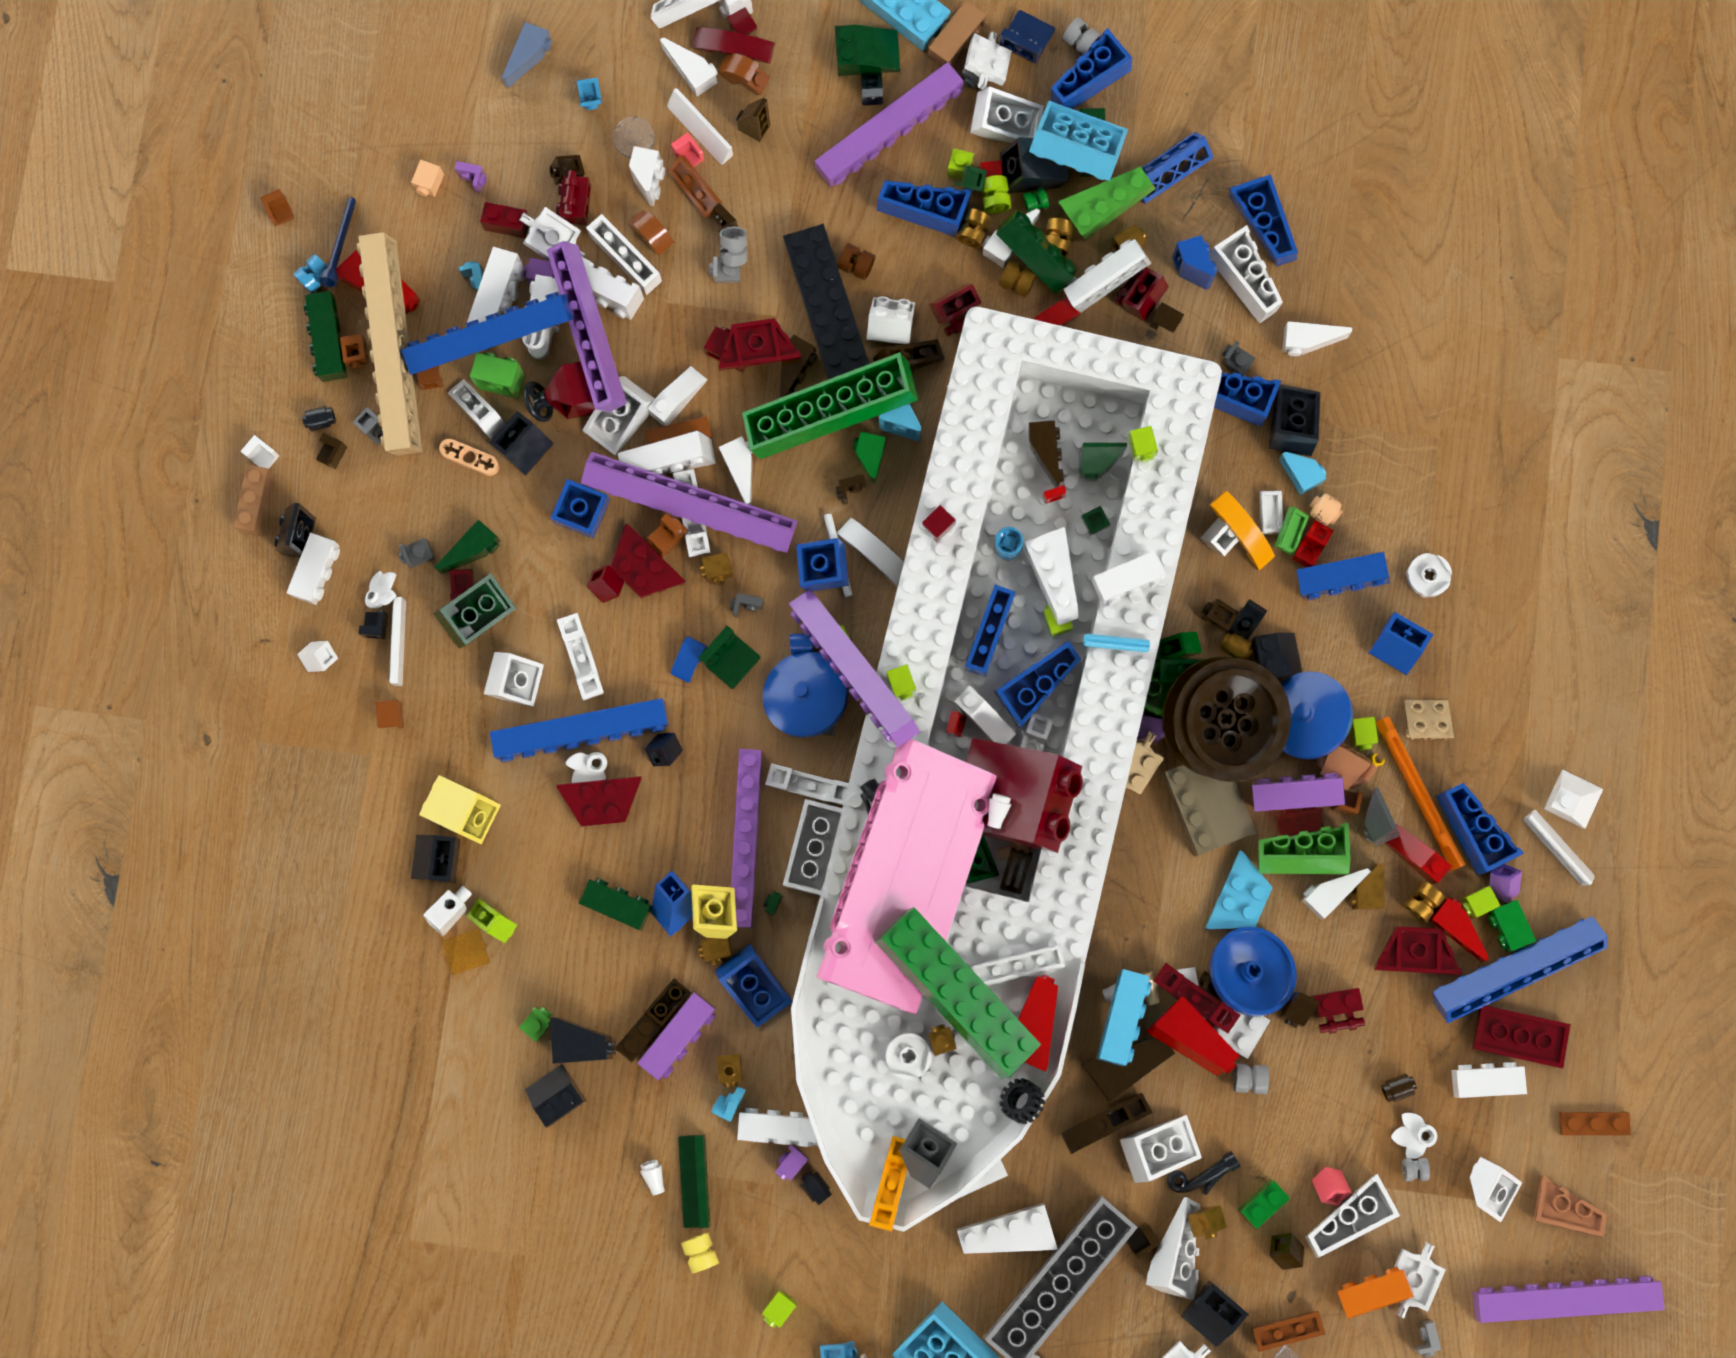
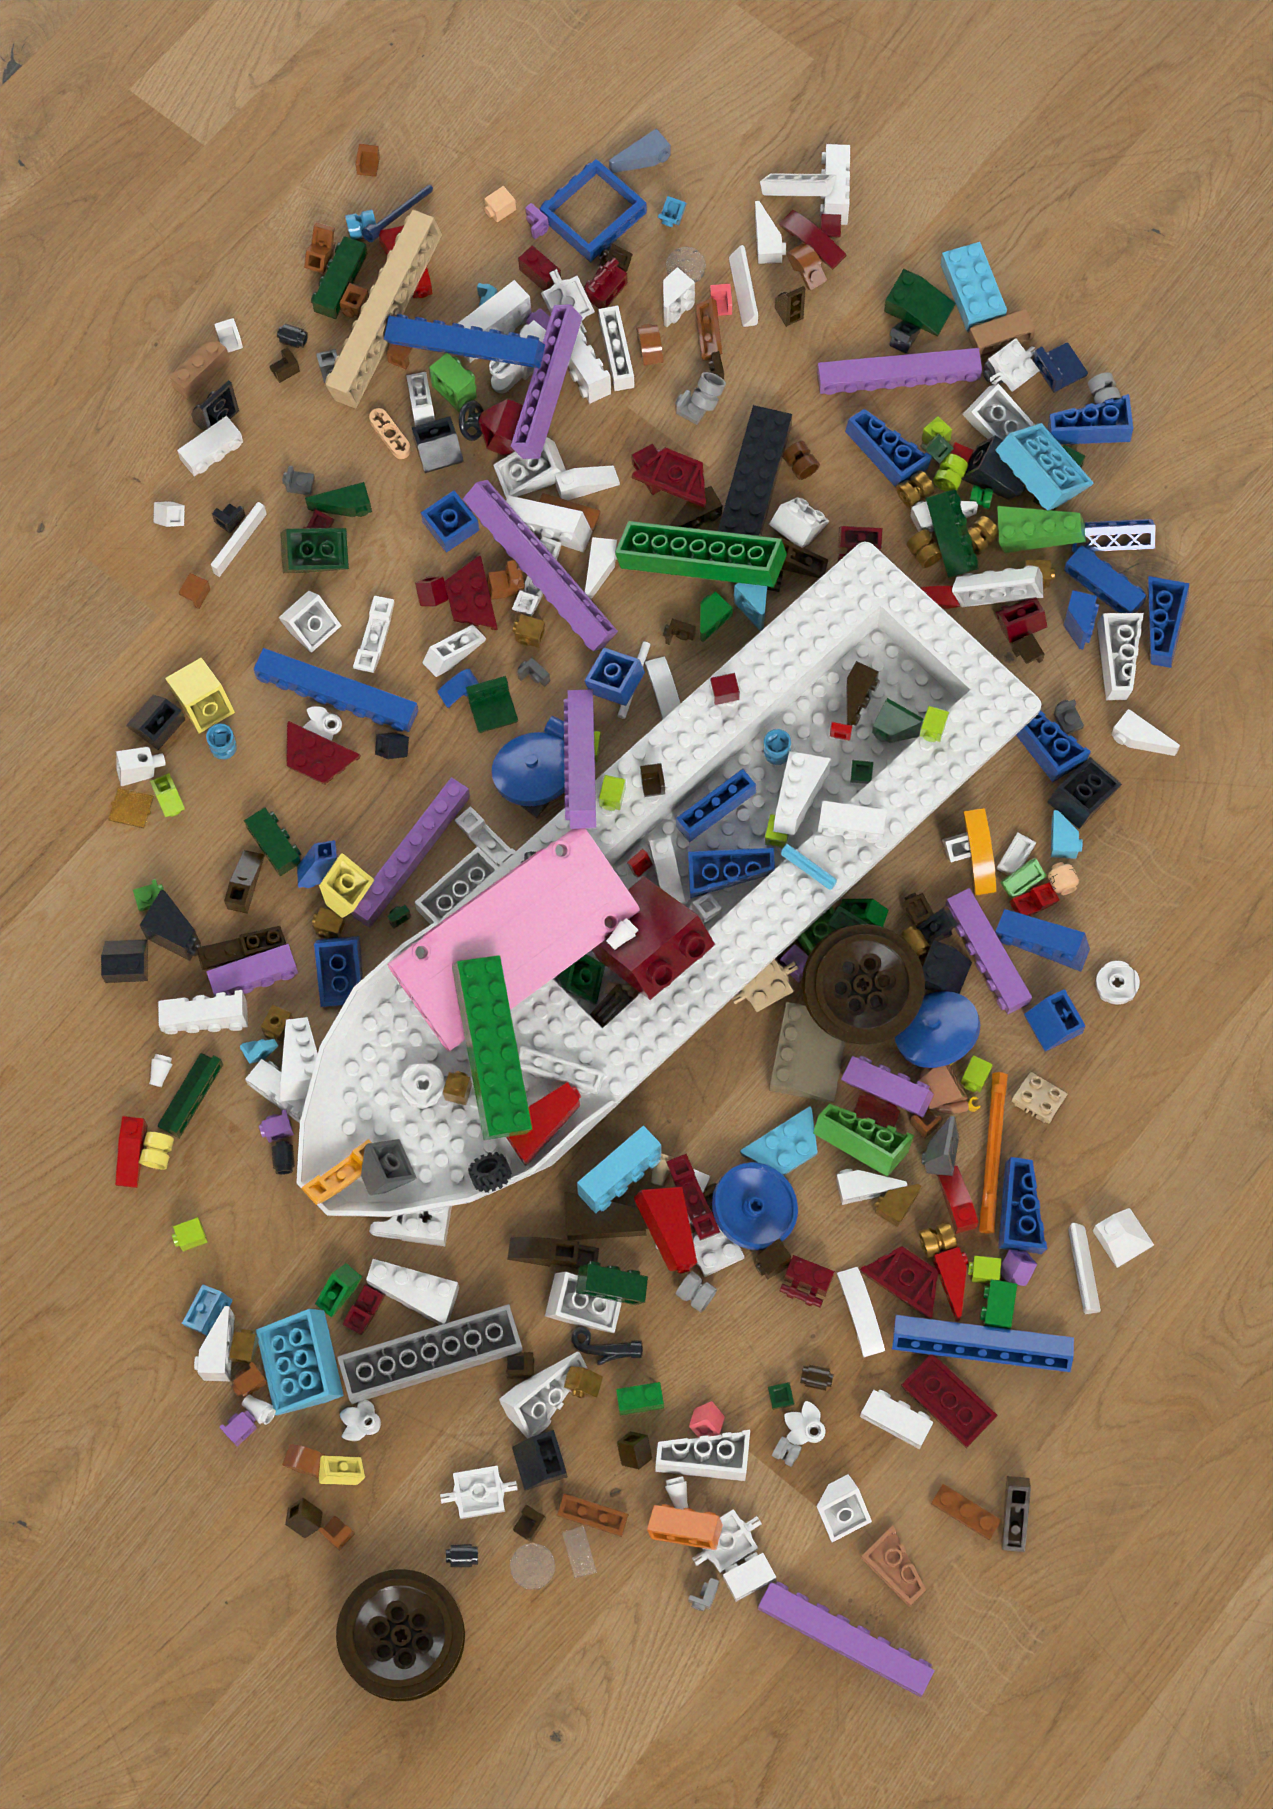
camera: 30 degrees right, 10 degrees down
white plate [365,571,397,609] -> none
none -> red slope [115,1116,148,1188]
none -> white wedge [158,990,248,1034]
none -> dark azure wheel [206,723,237,760]
none -> dark brown slope [224,850,265,914]
none -> white wedge [280,1017,318,1102]
none -> dark orange brick [304,222,336,273]
none -> green slope [315,1263,363,1318]
none -> dark red slope [342,1284,386,1335]
none -> white slope [423,625,486,677]
none -> blue window [540,159,647,263]
none -> dark green brick [576,1261,648,1306]
none -> dark brown panel [640,763,665,797]
none -> white cone [665,1476,689,1509]
none -> white brick [723,1552,776,1602]
none -> dark green plate [768,1382,795,1410]
none -> white slope [837,1267,885,1357]
none -> medium lavender brick [945,888,1032,1015]
none -> dark brown slope [1002,1476,1031,1552]
none -> blue brick [1064,546,1146,613]

